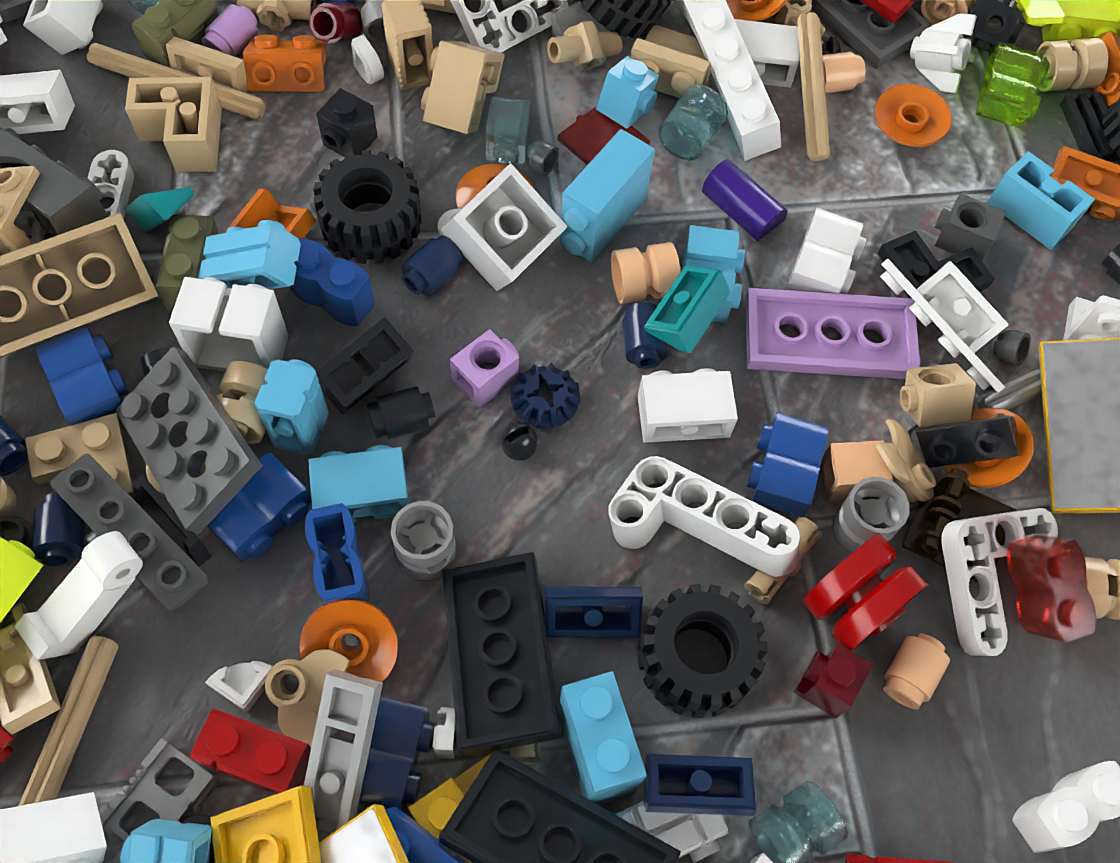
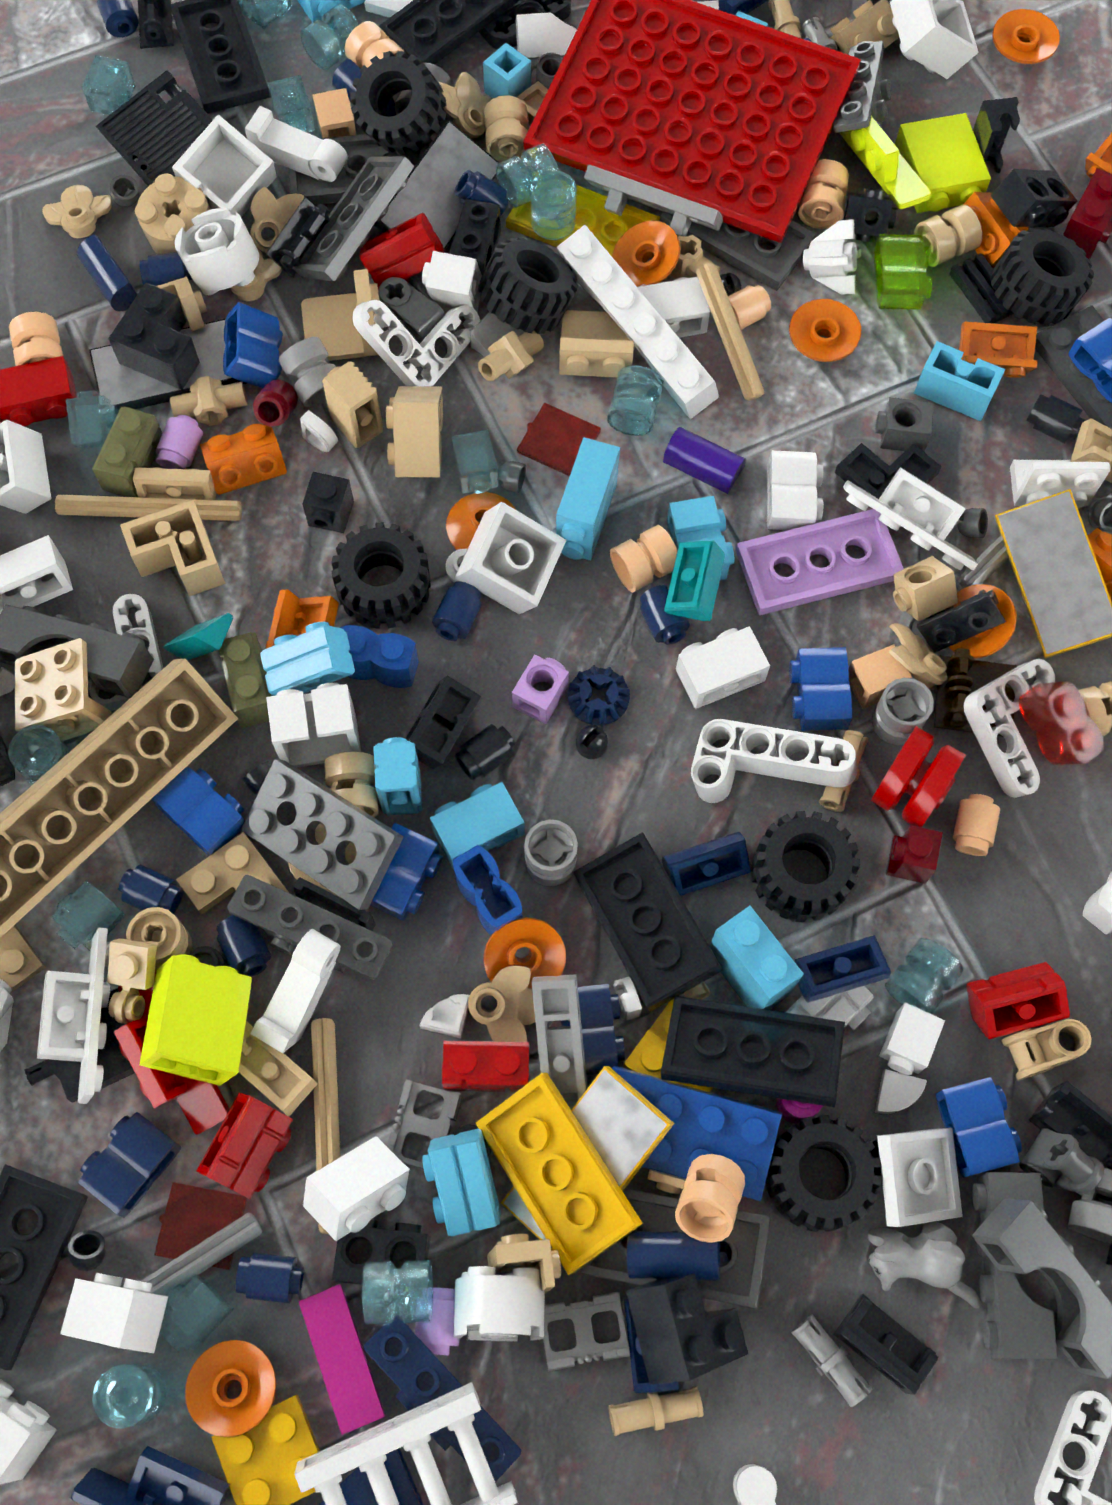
camera: 15 degrees left, 5 degrees up
medium azure brick [596,56,659,129] -> none

